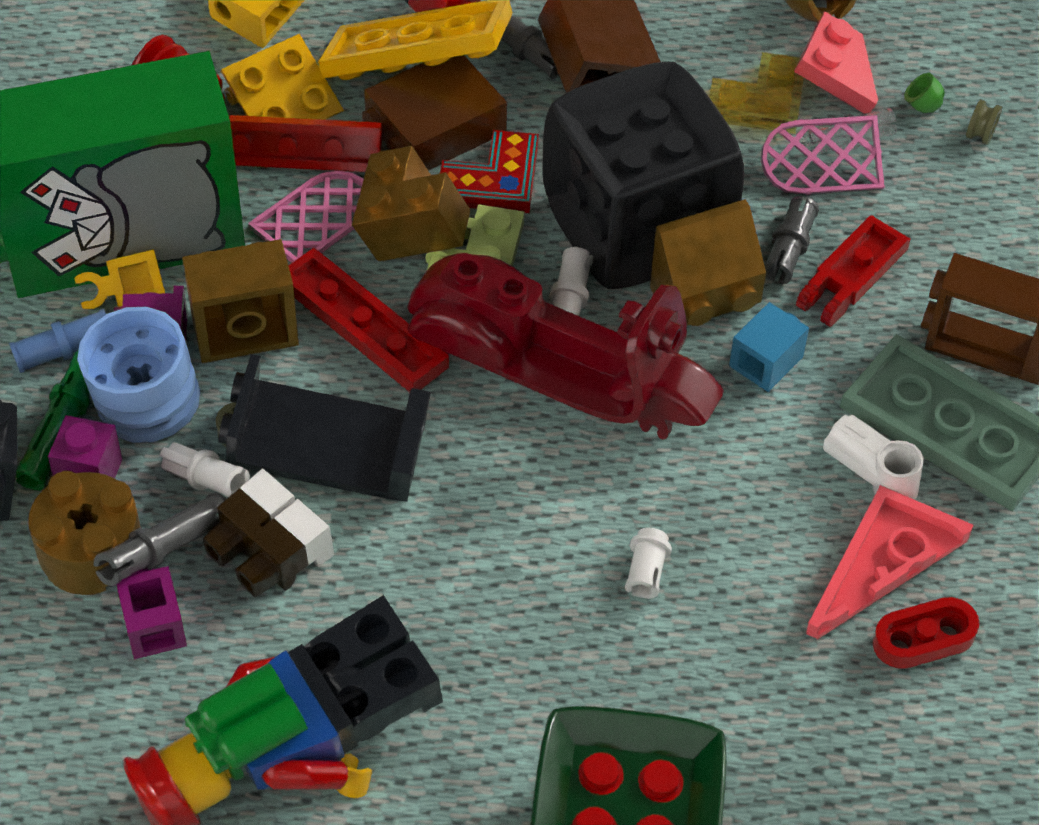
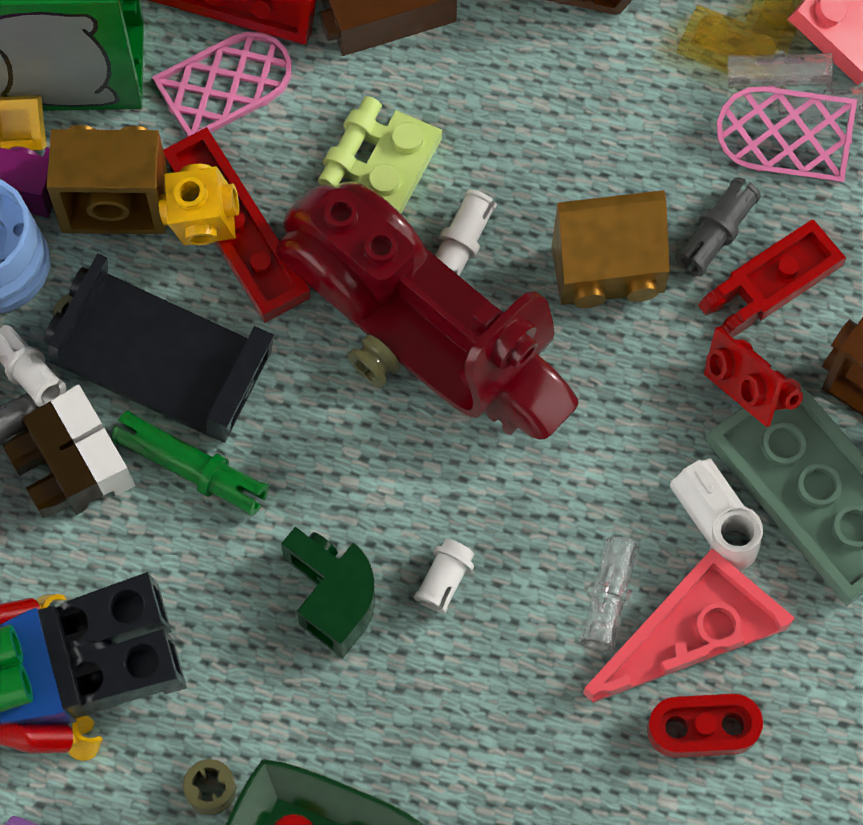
camera: 15 degrees right, 15 degrees up
pearl gold brick [352,146,471,261] -> none
red tile [440,130,539,213] -> none
black piece [542,62,744,289] -> none
dark azure brick [729,302,809,392] -> none
none -> green pin [111,411,269,516]
none -> yellow brick [158,164,239,246]
none -> olive bush [183,759,237,815]
none -> dark green brick [281,527,375,659]
none -> olive bush [347,334,401,388]
none -> clear pin [579,536,640,653]
none -> red hinge [703,327,803,427]
none -> clear pin [727,50,833,89]

